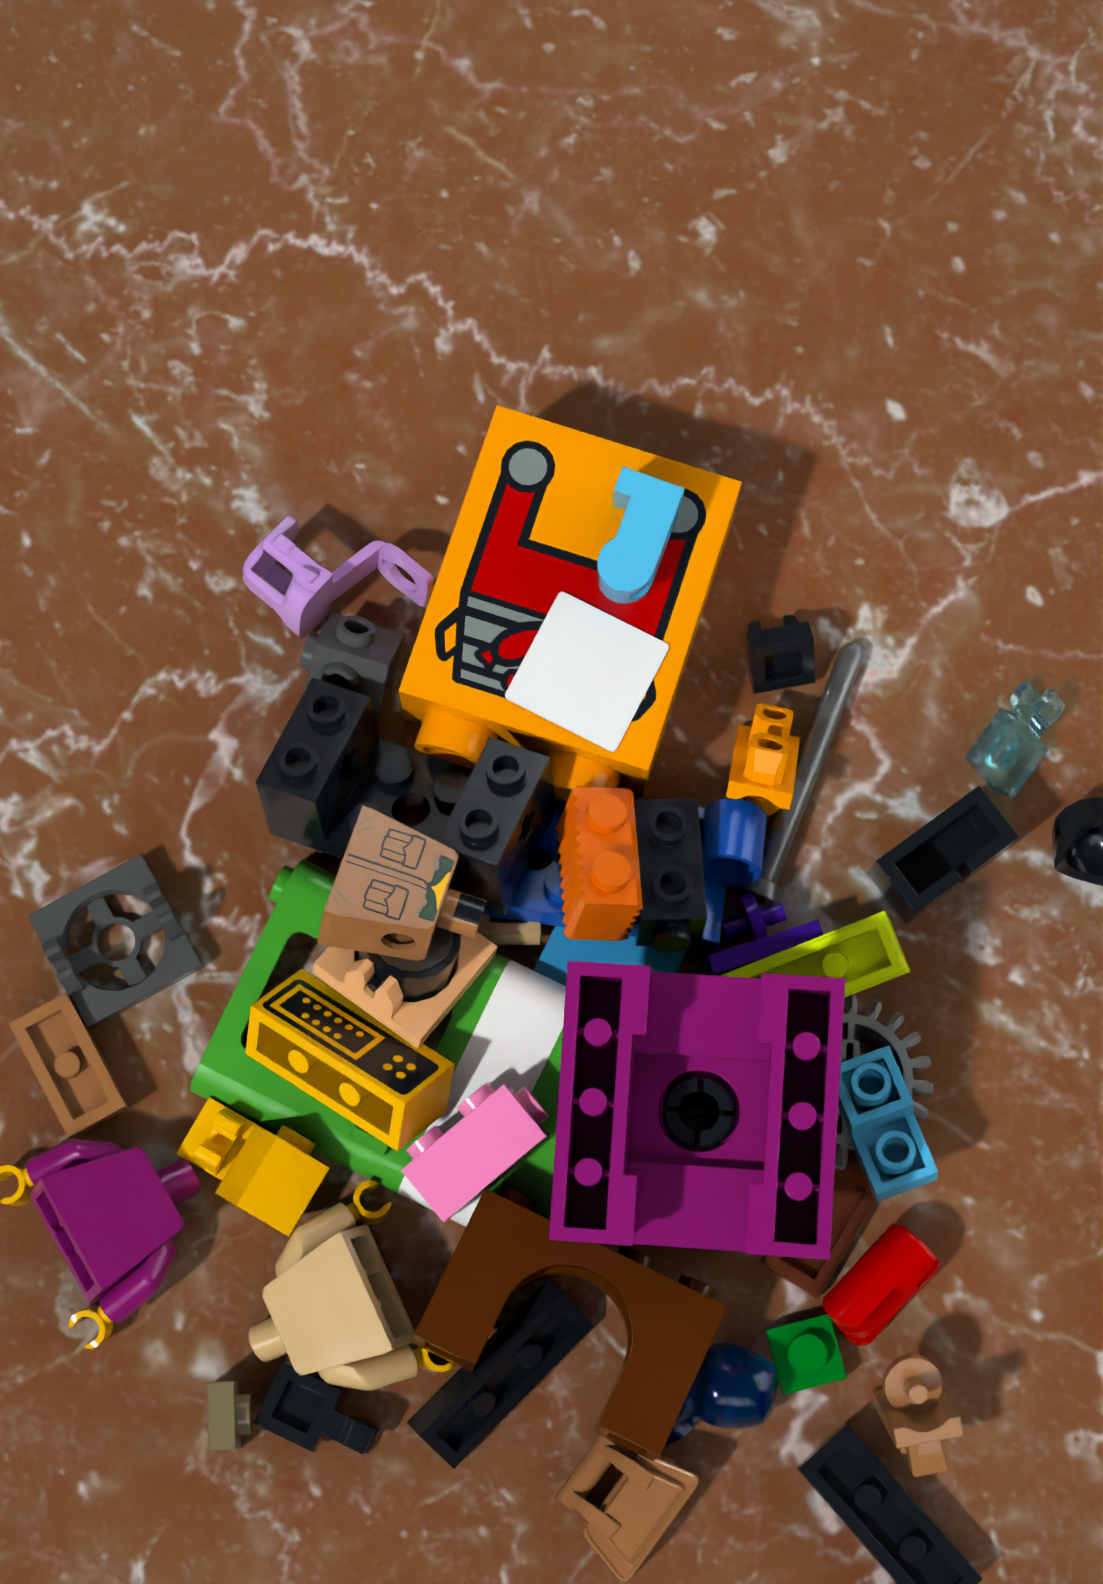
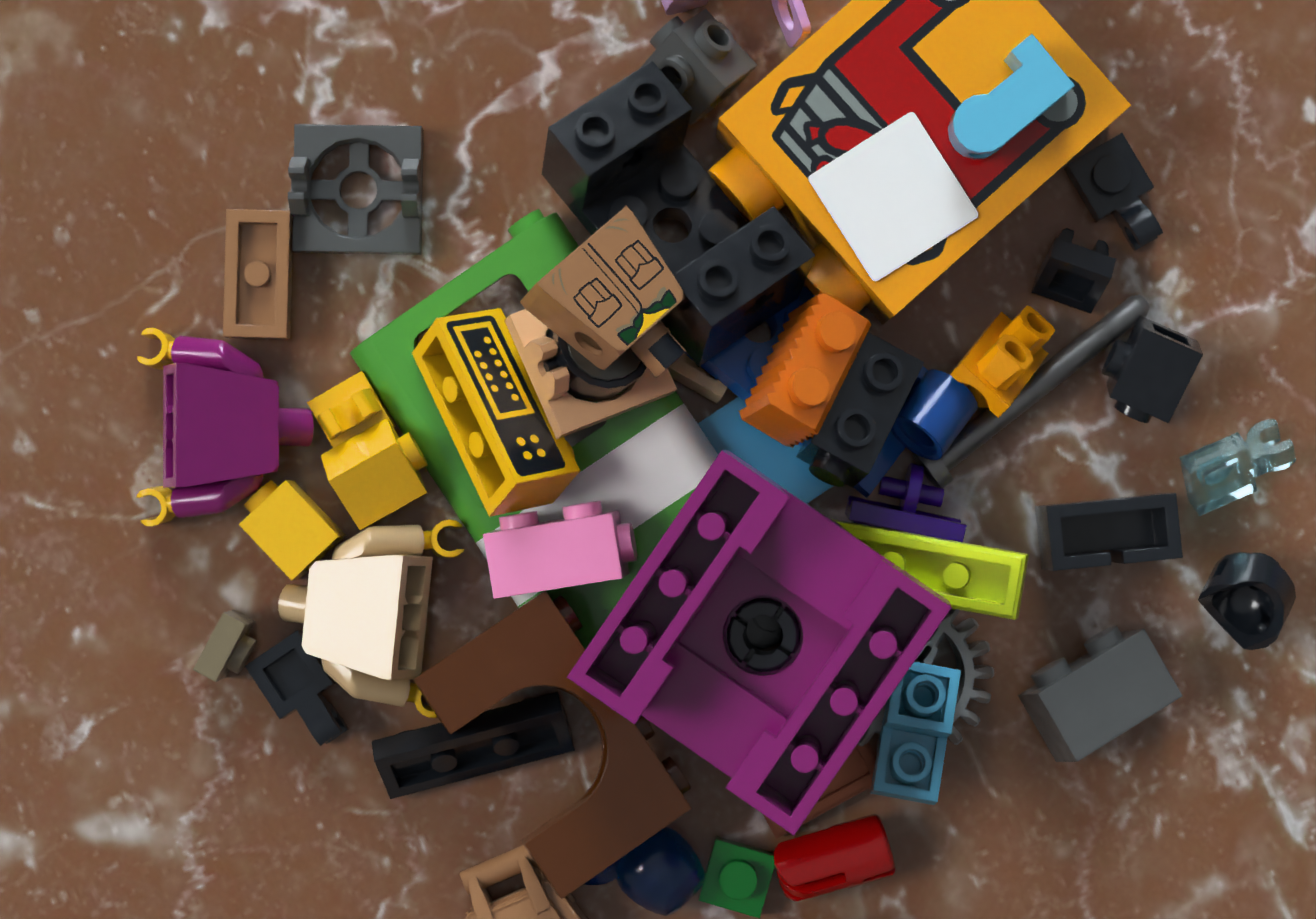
camera: 30 degrees right, 10 degrees up
none -> yellow brick [239,480,347,581]
none -> dark grey brick [1018,625,1183,762]
none -> black plate [1064,133,1163,251]
none -> black brick [1102,315,1203,423]

